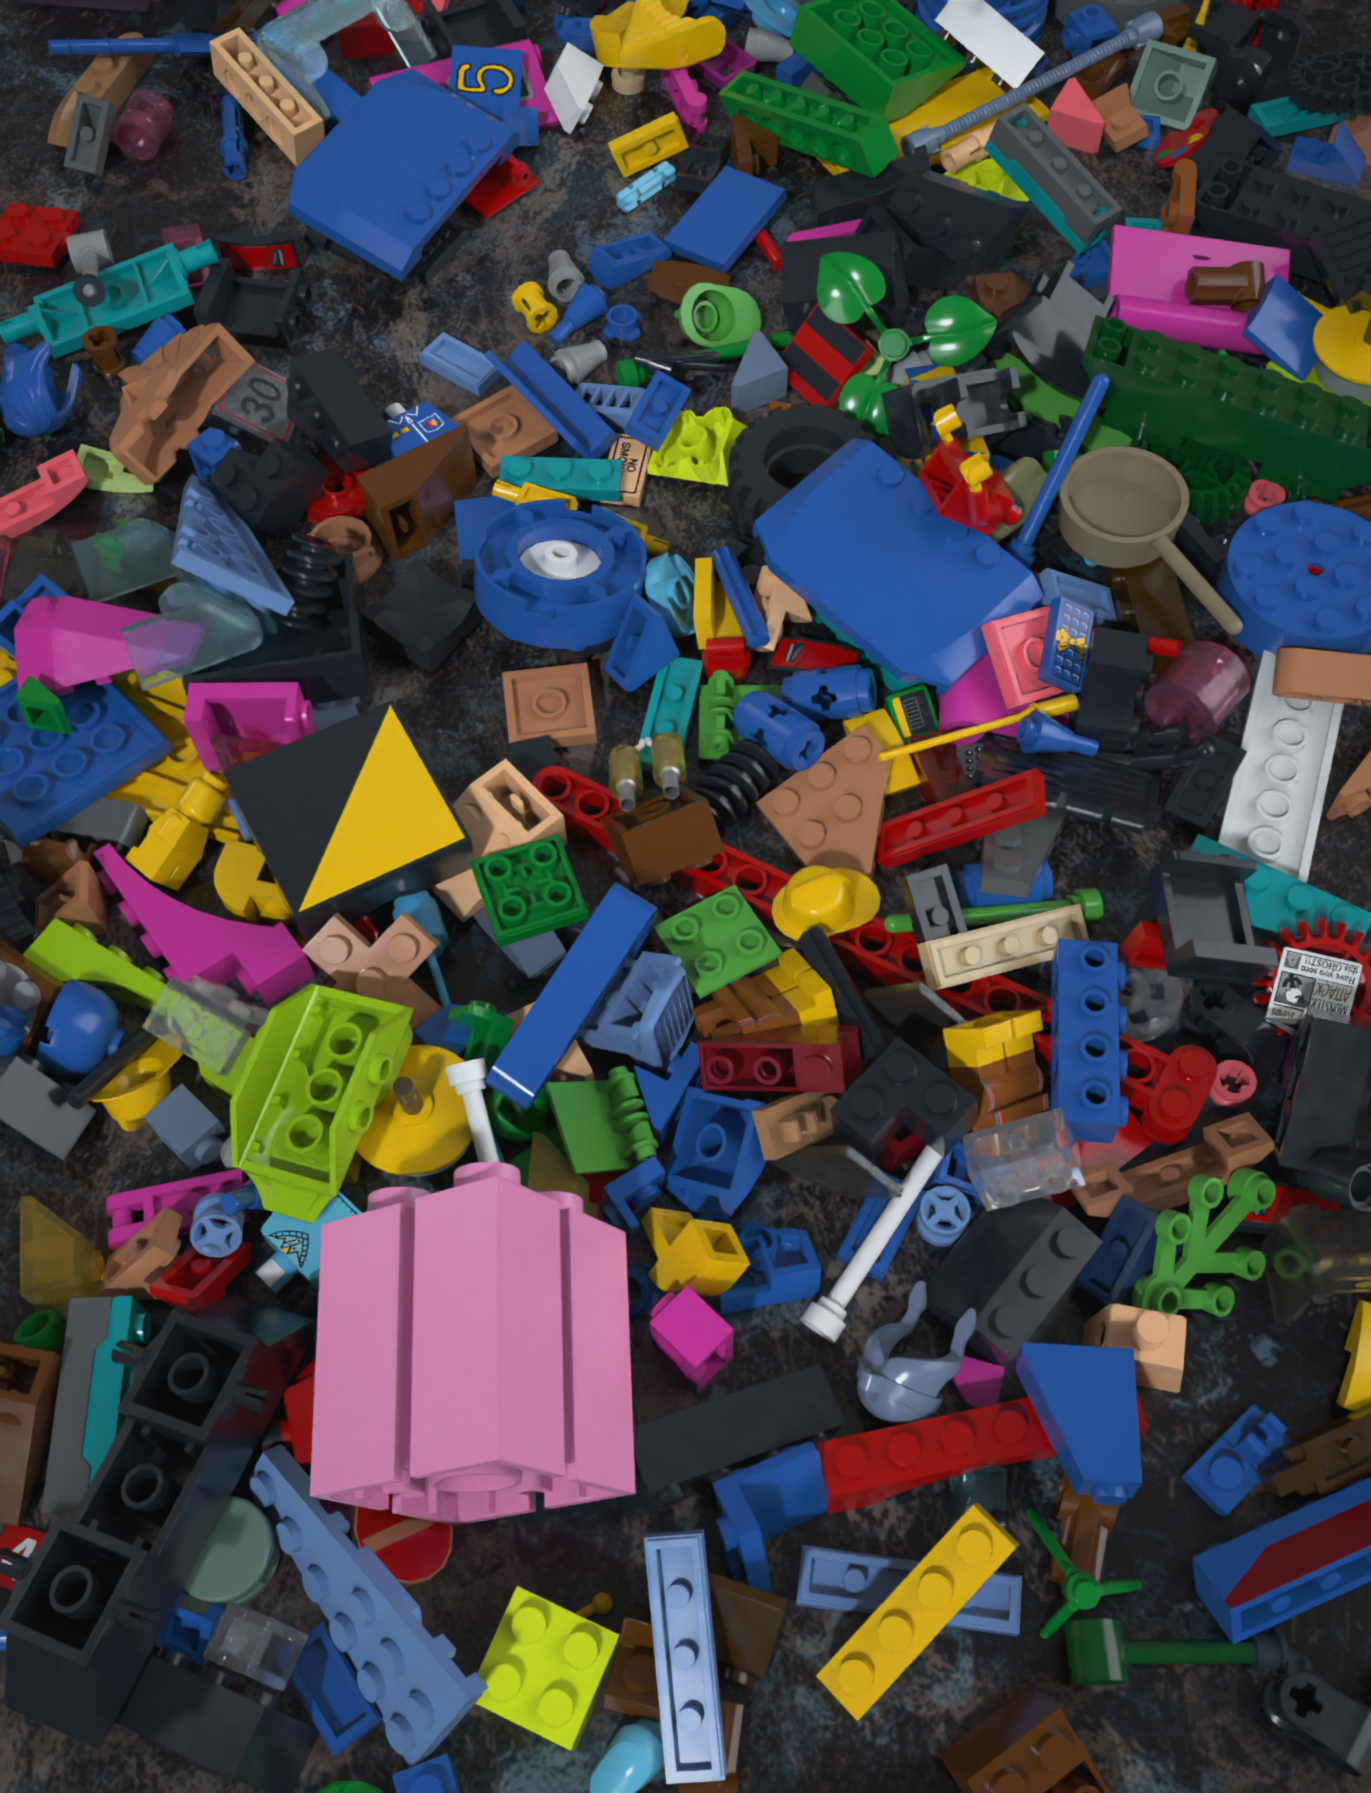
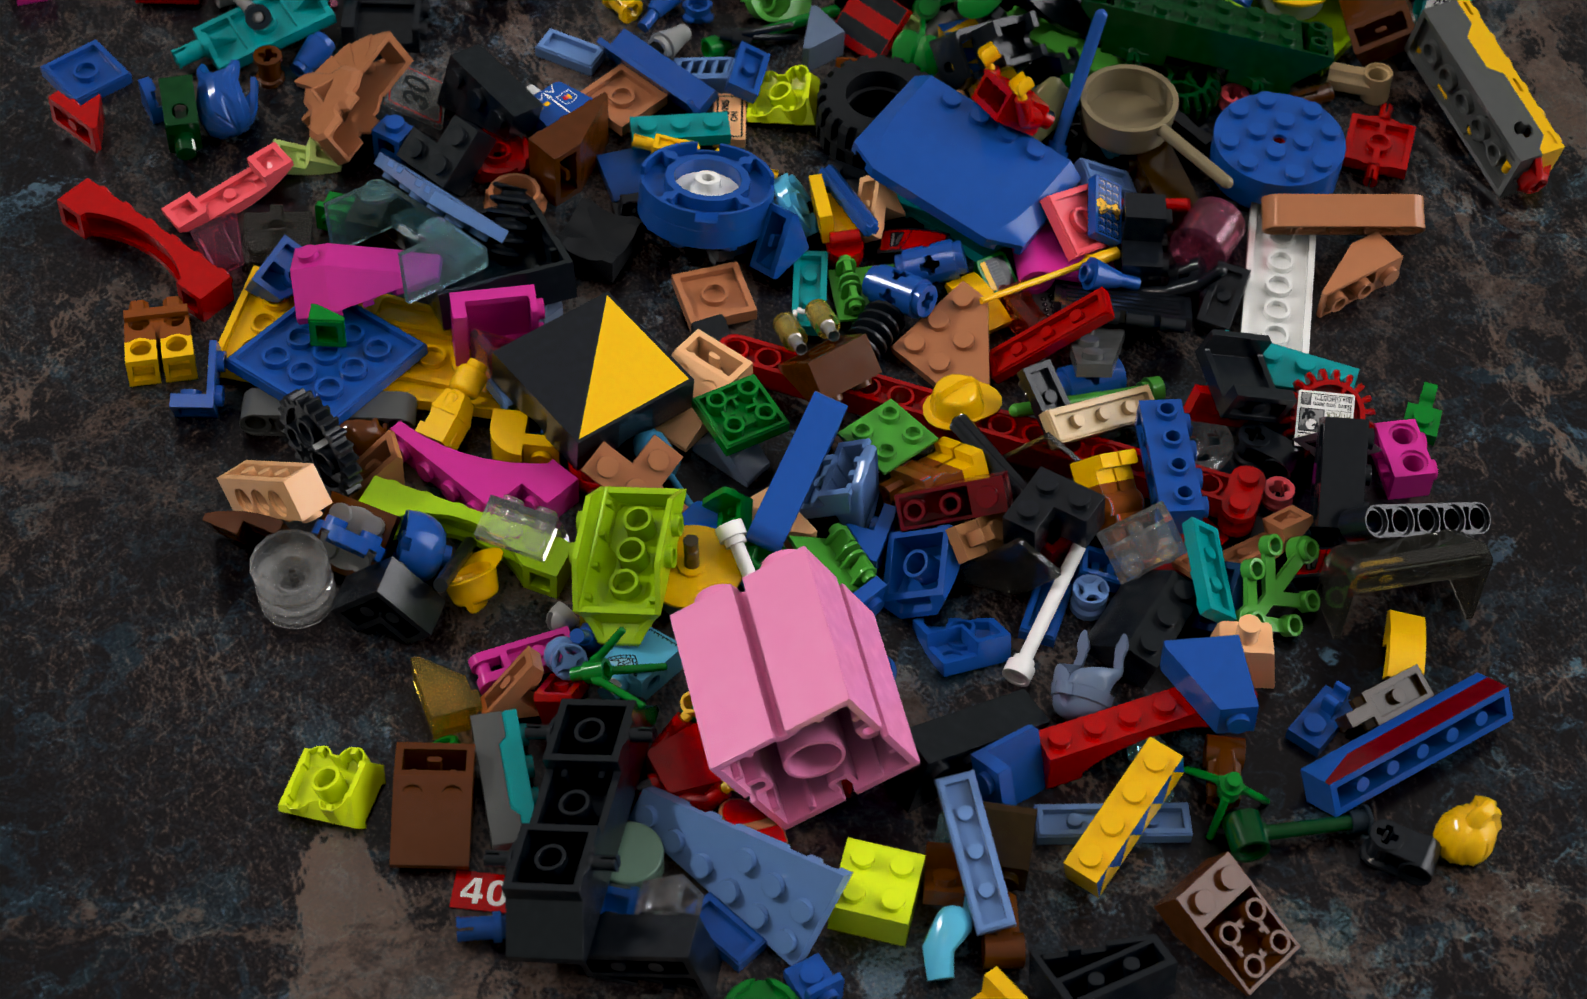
camera: 15 degrees left, 10 degrees down
sand blue brick [144,1083,230,1172] -> none
yellow brick [641,1207,750,1296] -> none
dark pink brick [649,1285,734,1394] -> none
dark pink tile [951,1356,1005,1410] -> none
none -> green plant [569,627,668,709]
none -> teal plate [1182,517,1236,623]

